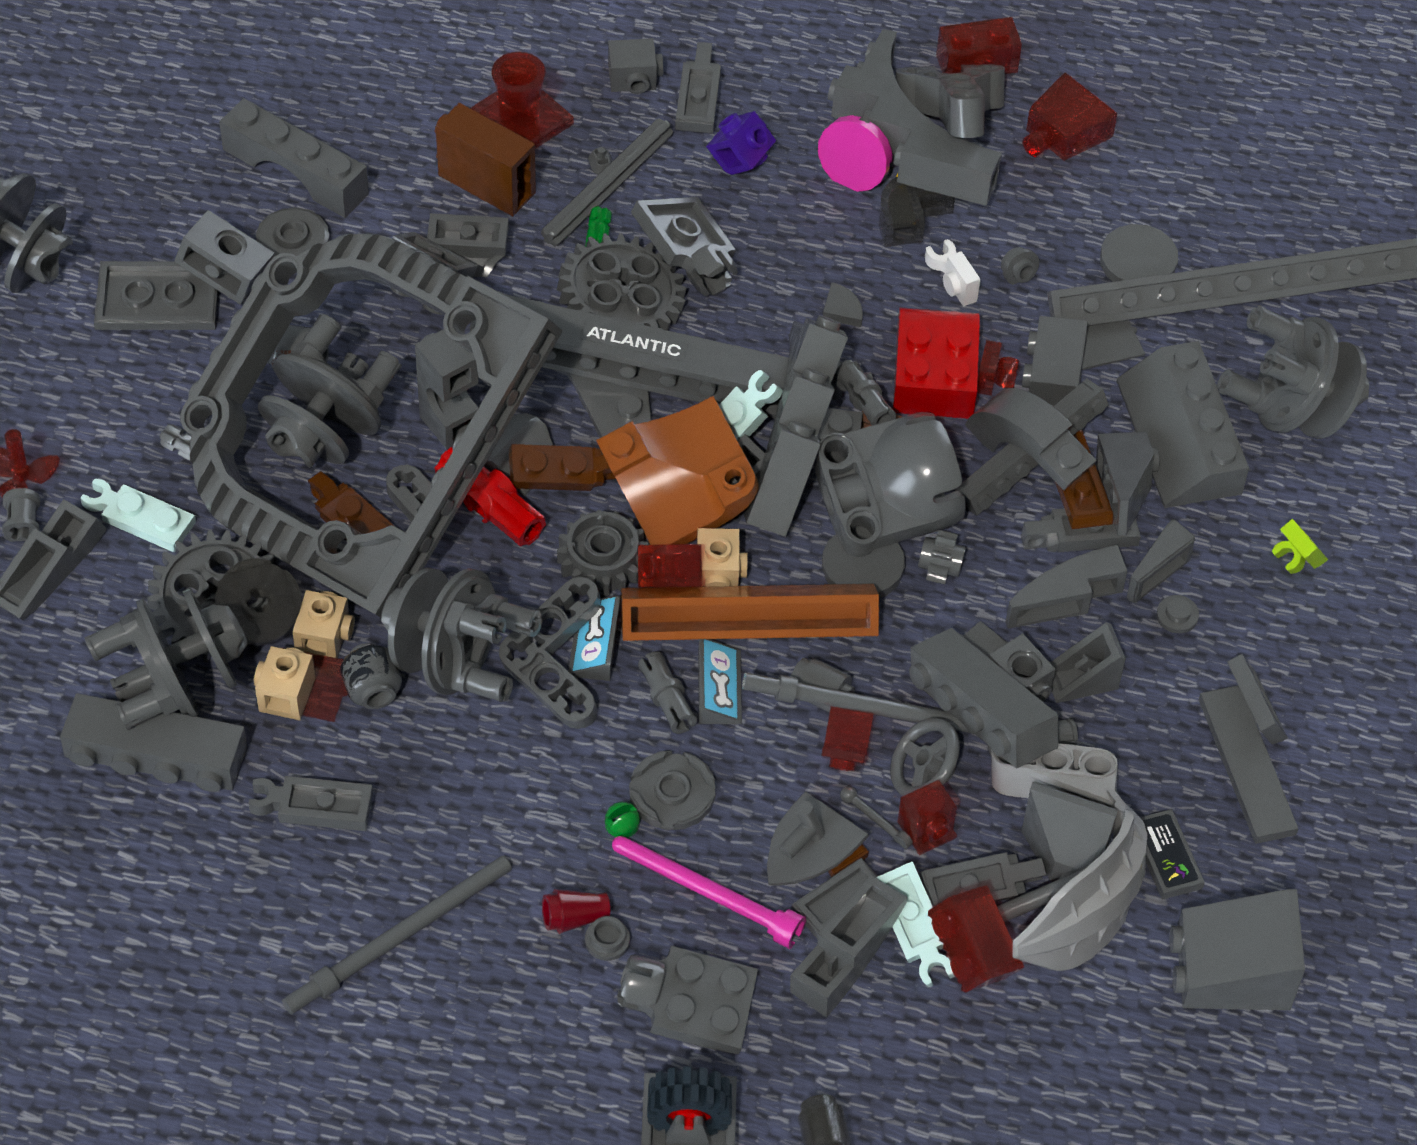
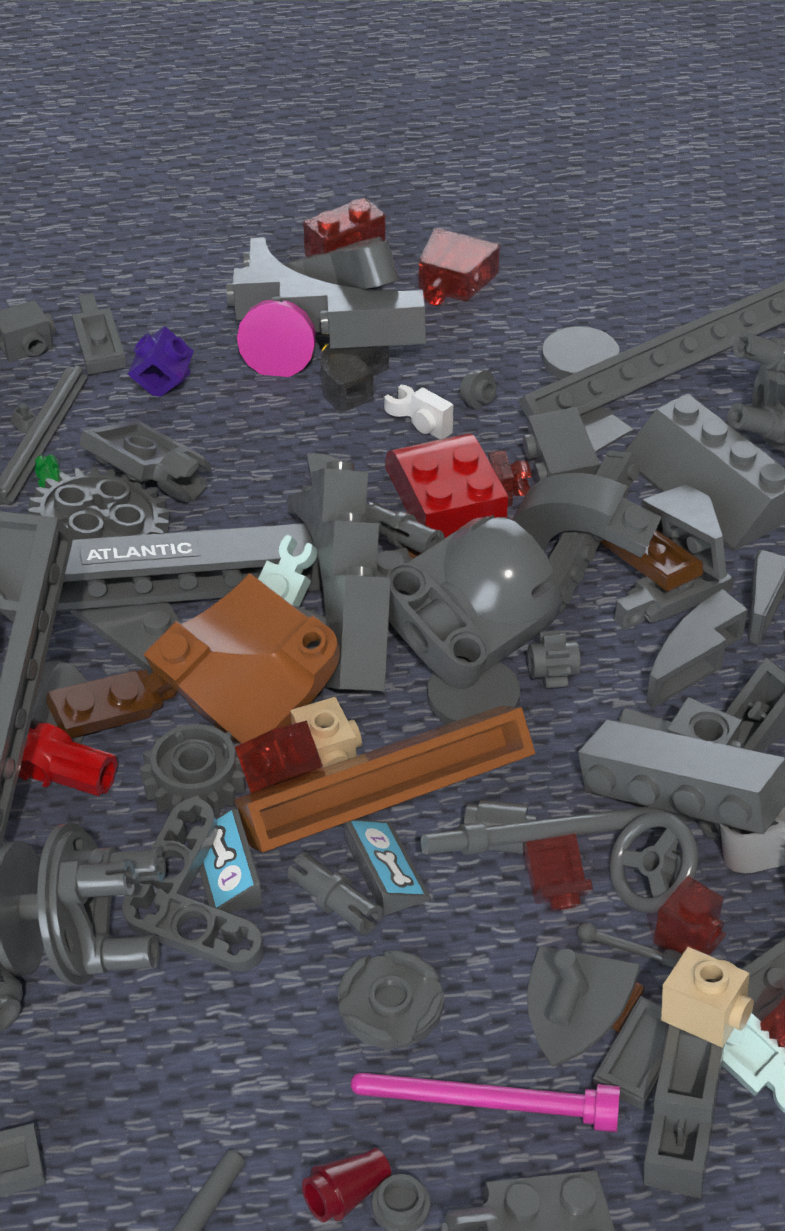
camera: 20 degrees left, 10 degrees down
green hinge [605,801,640,838] -> none
none -> tan brick [661,947,754,1048]

